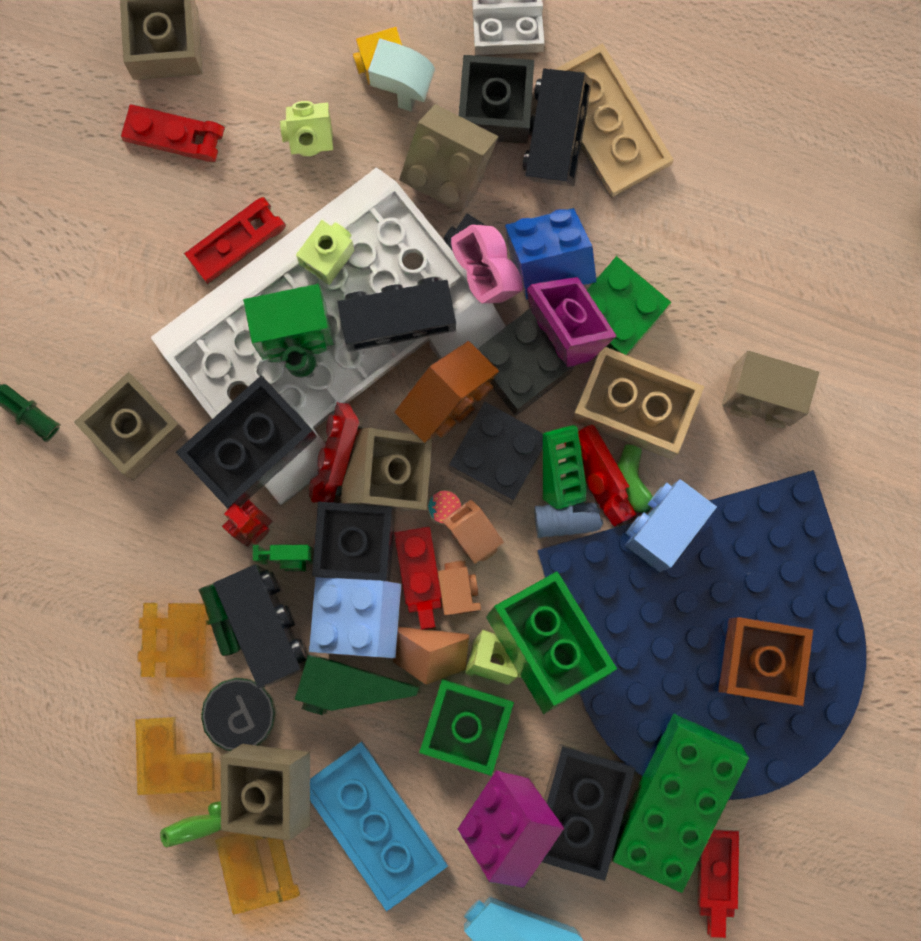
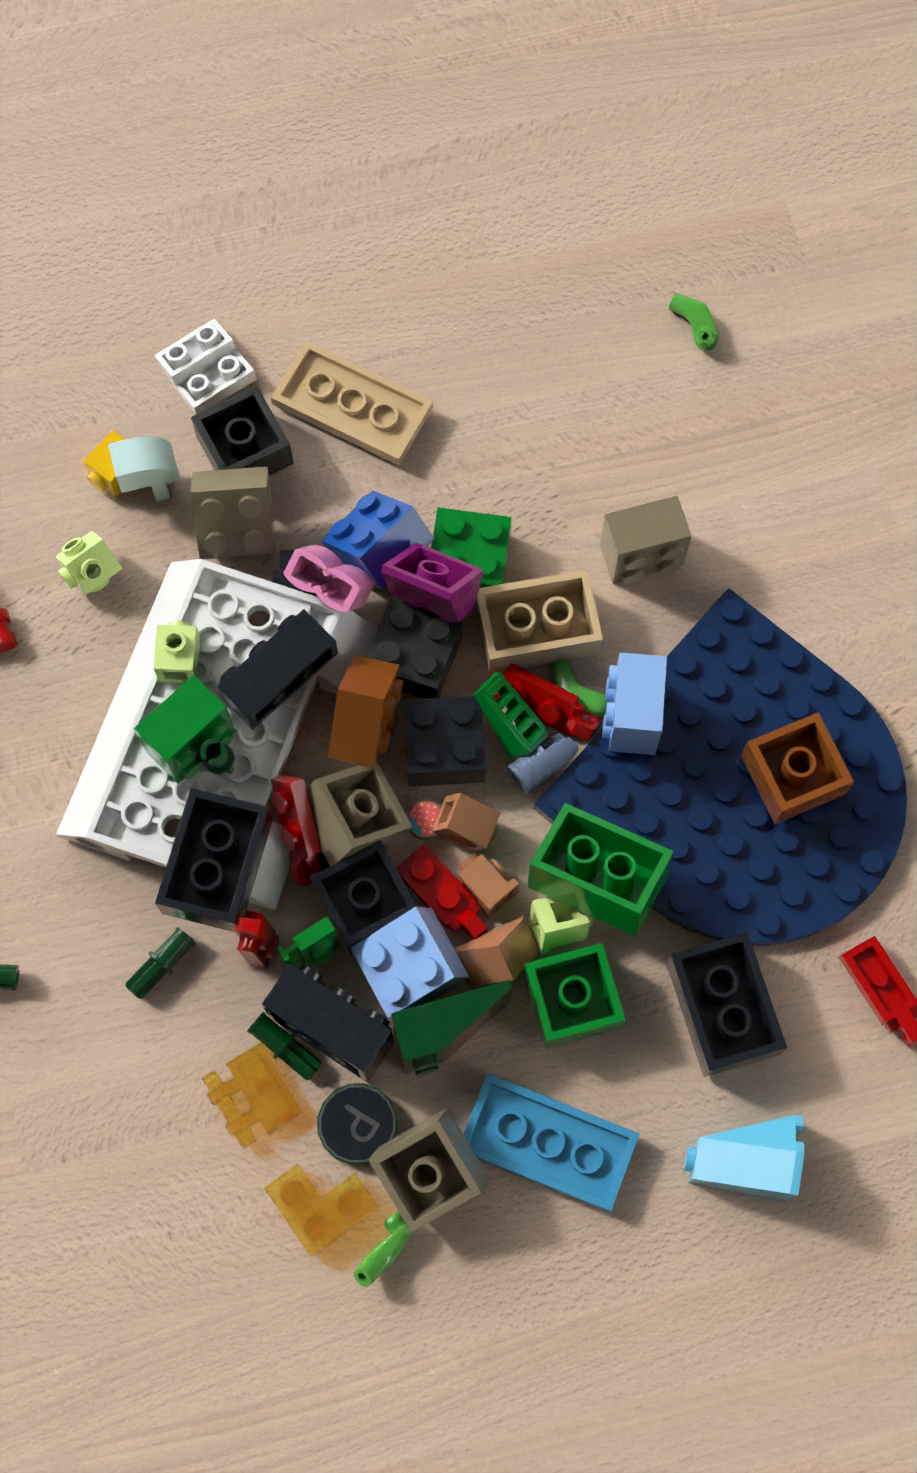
camera: 30 degrees left, 10 degrees down
dark tan brick [74,372,186,481] -> none
red plate [184,197,286,285] -> none
clear yellow plate [215,833,300,915] -> none
magenta brick [457,770,564,888] -> none
black brick [523,68,592,187] -> none
green brick [612,713,749,893] -> none
none -> dark green axle [125,927,196,999]

